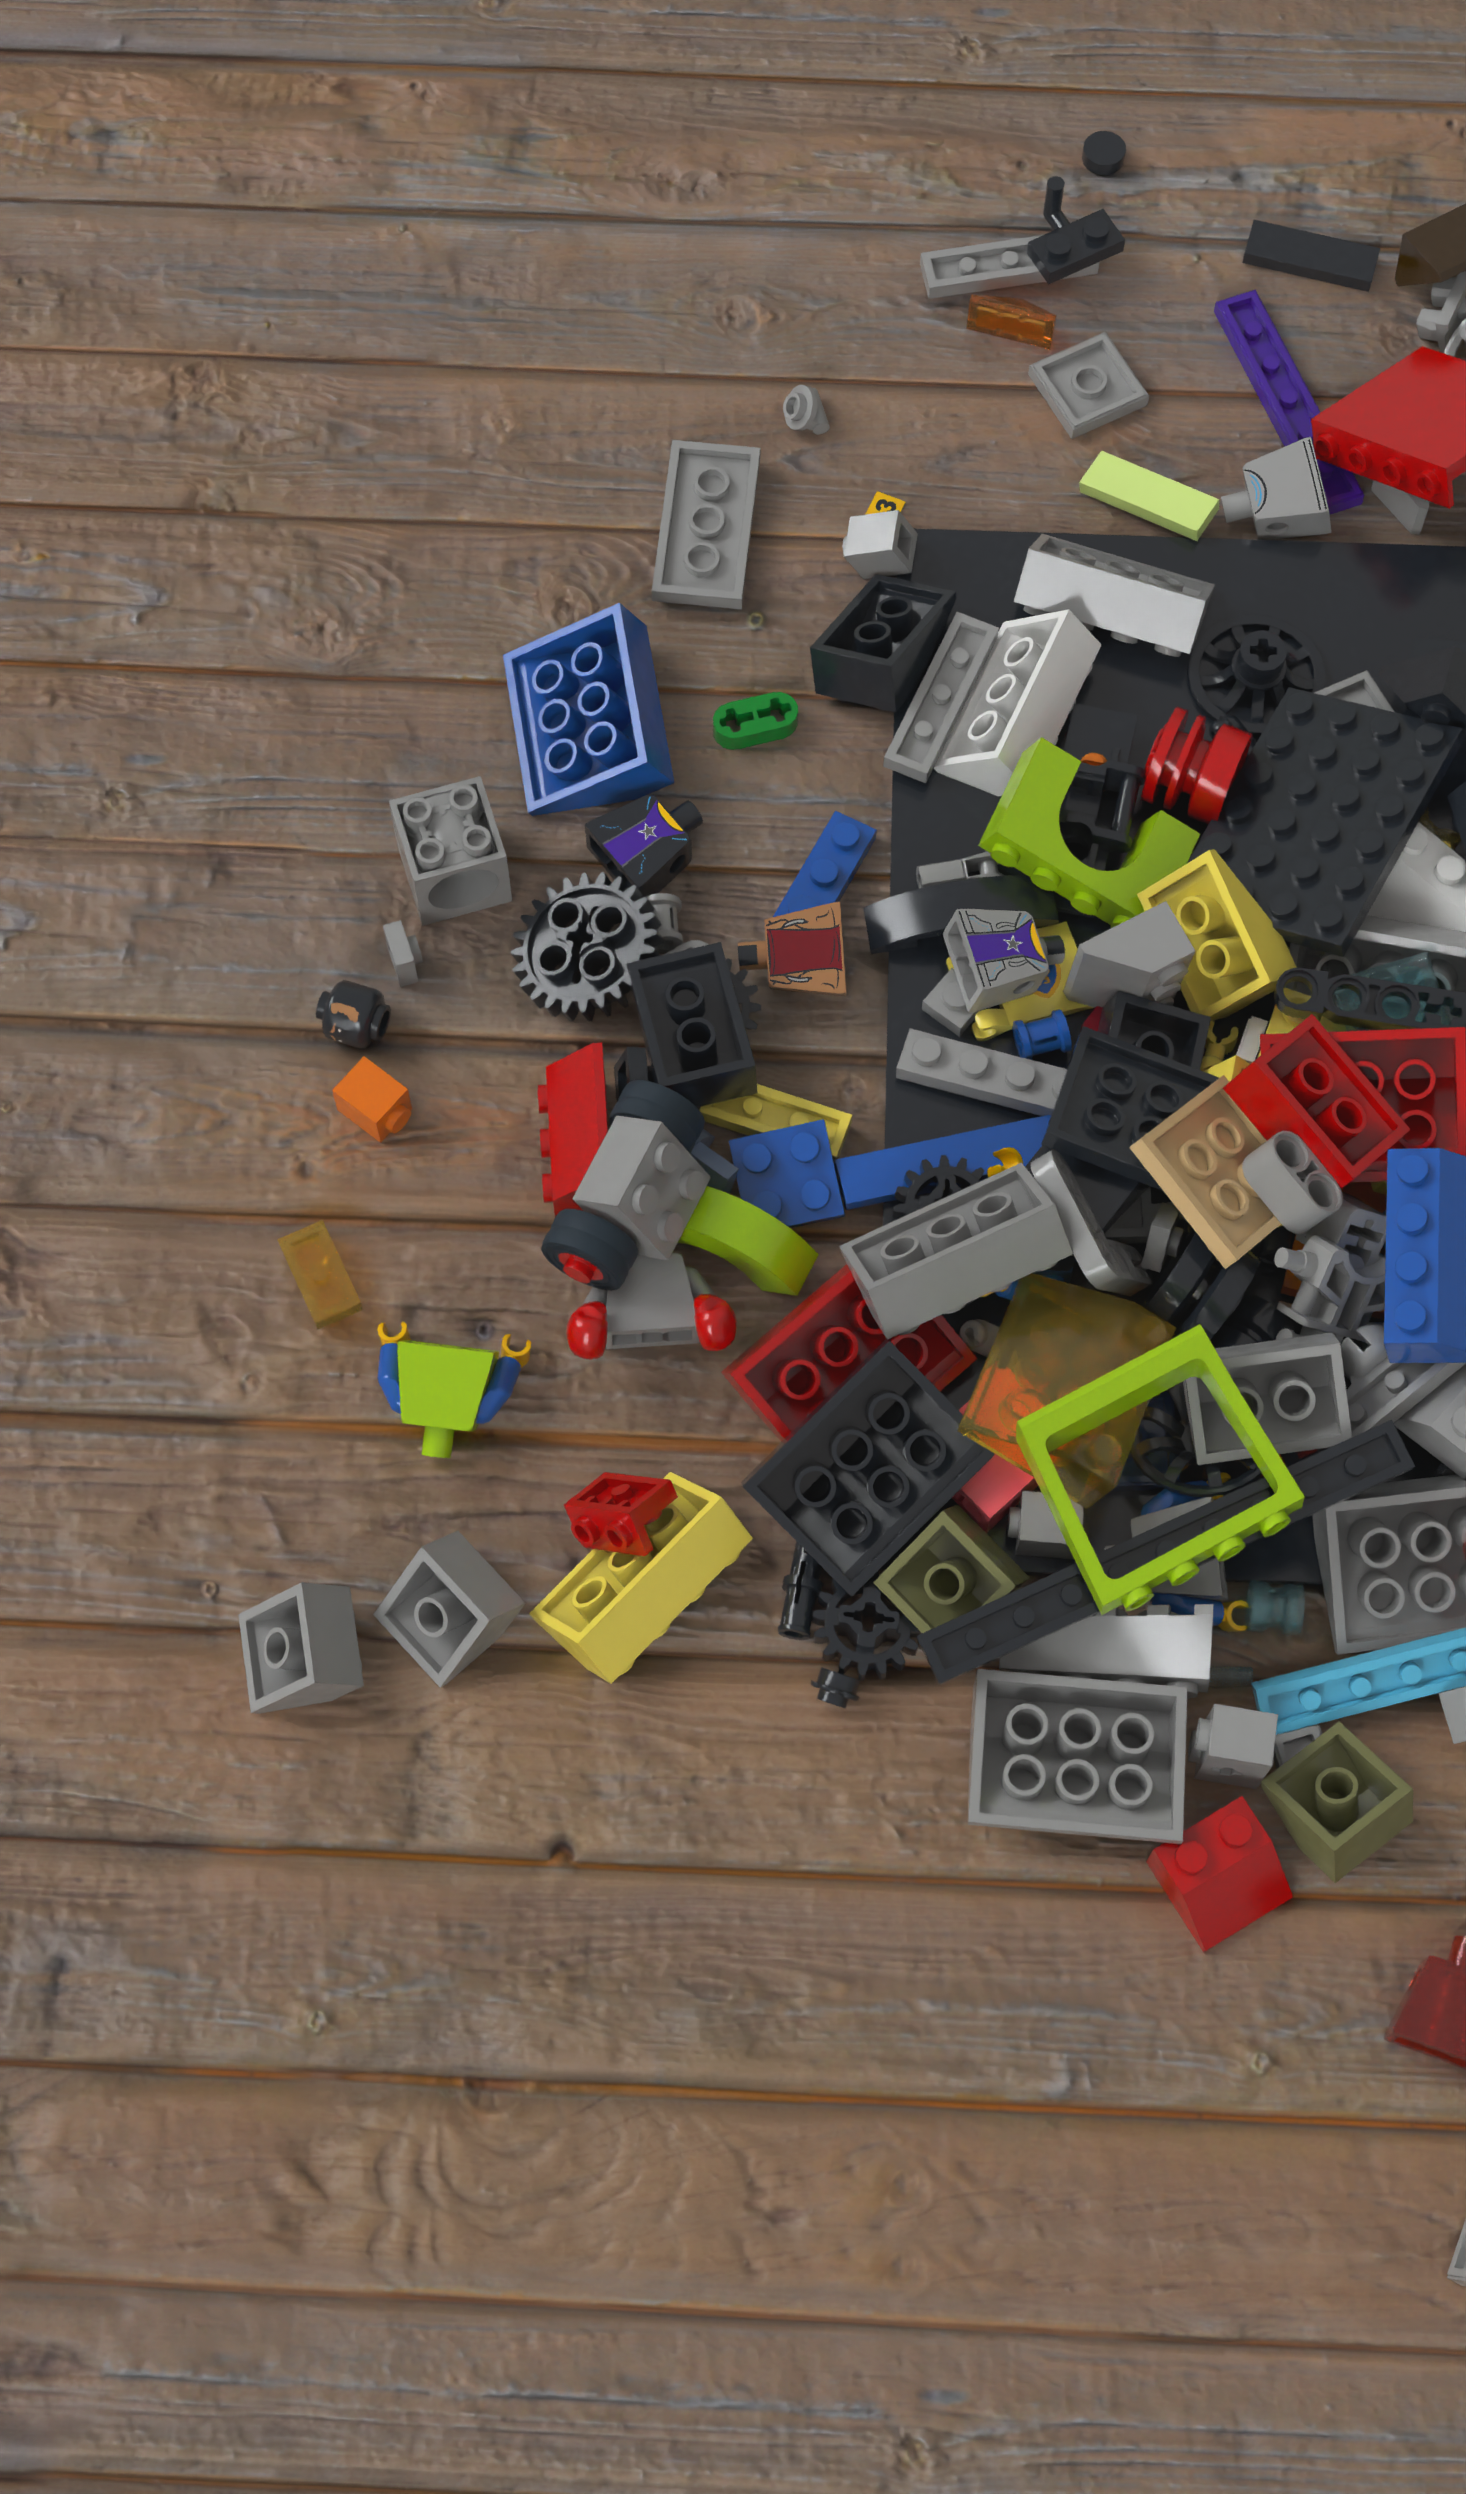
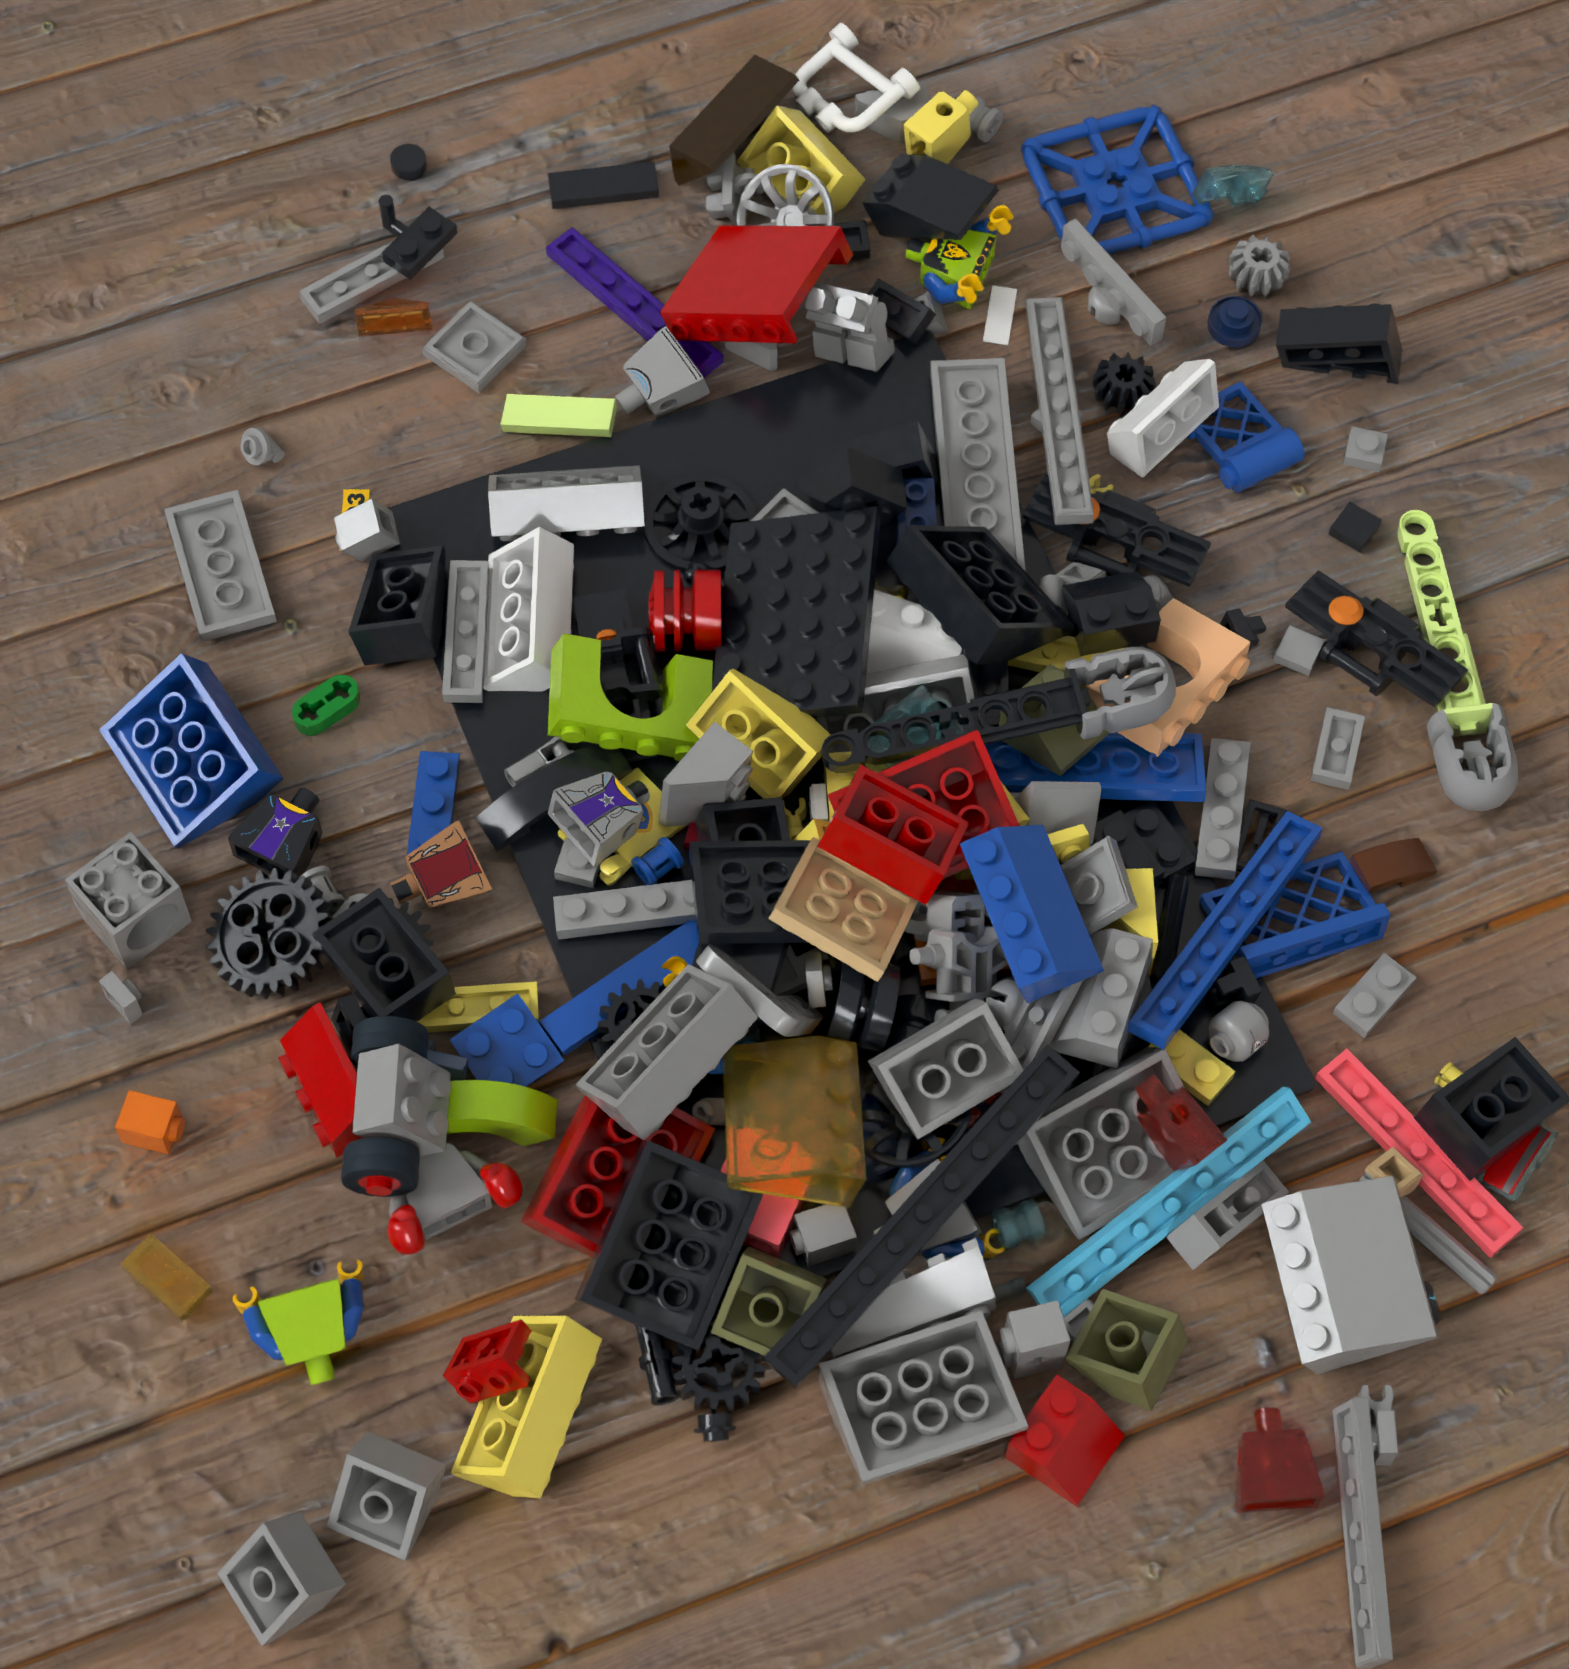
camera: 25 degrees left, 5 degrees down
black head [316,980,391,1049] -> none
lime windscreen [1016,1324,1305,1615] -> none
light grey beam [1242,1131,1343,1234] -> none

